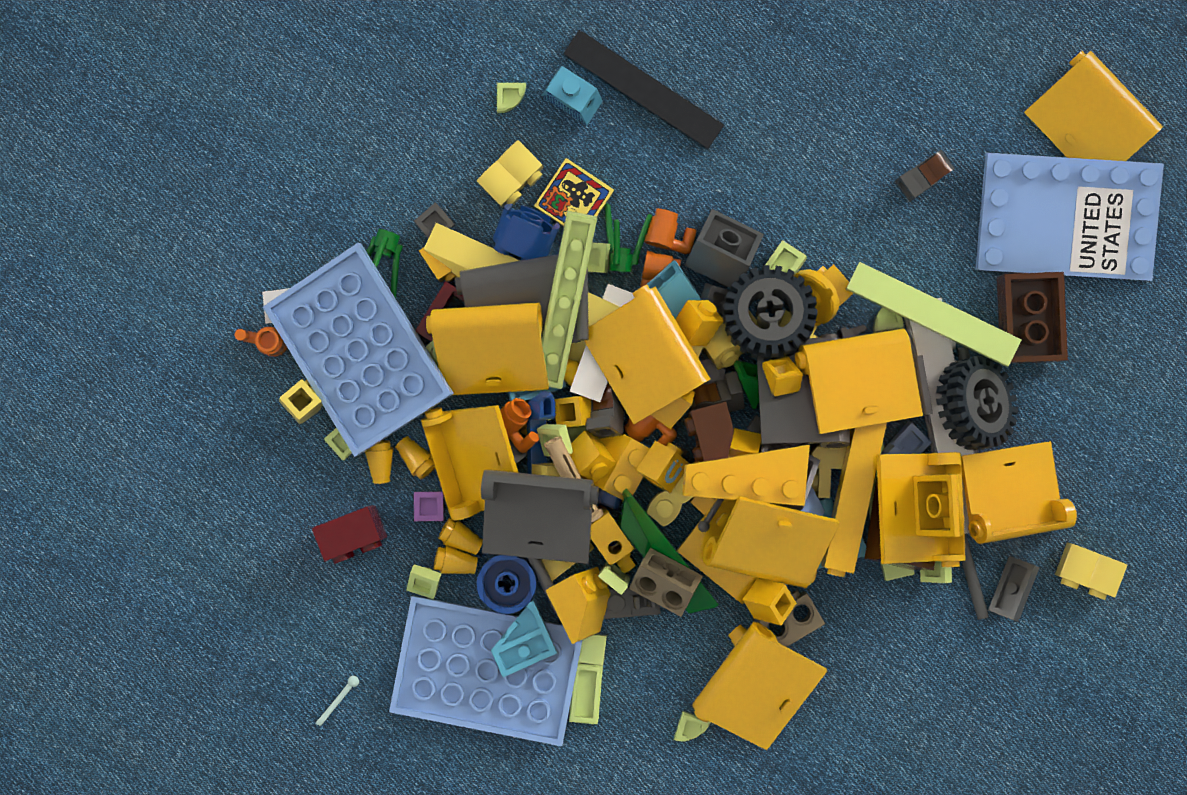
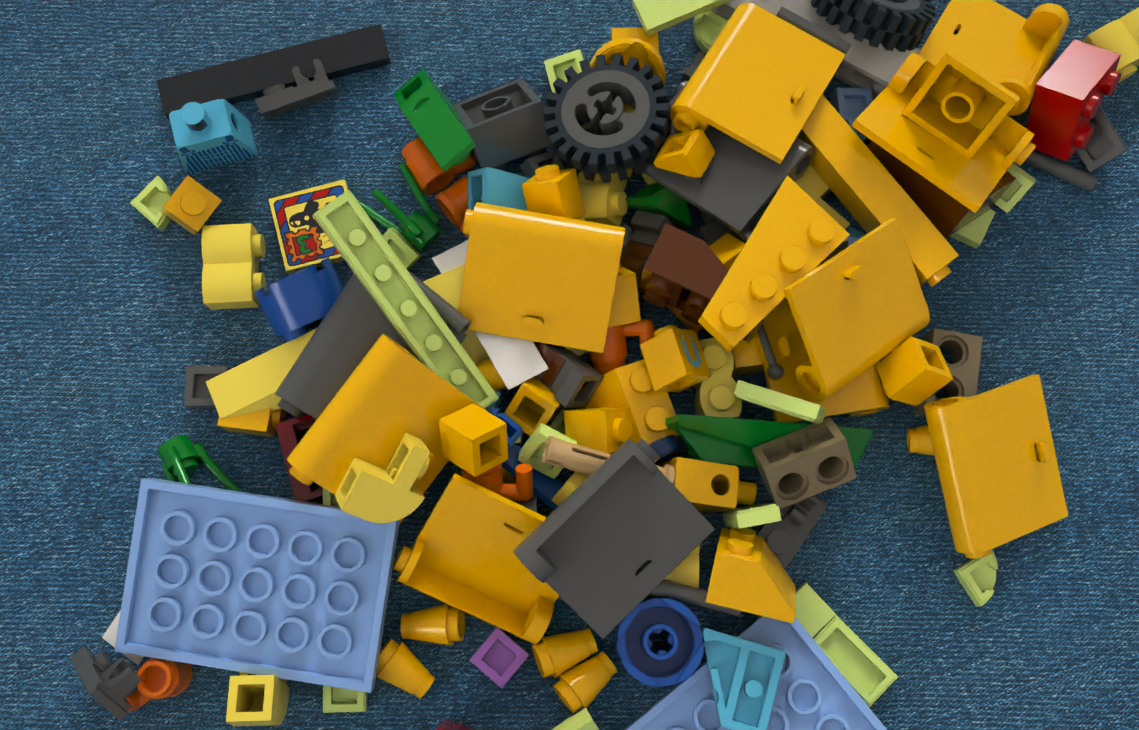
camera: 55 degrees left, 10 degrees down
none -> dark grey plate [70,646,141,721]
none -> yellow brick [160,175,222,235]
none -> dark grey plate [255,59,339,120]
none -> light yellow brick [334,432,430,523]
none -> green slope [394,69,477,172]
none -> yellow brick [439,403,509,477]
none -> yellowish green tile [734,380,827,424]
none -> red brick [1027,39,1121,161]

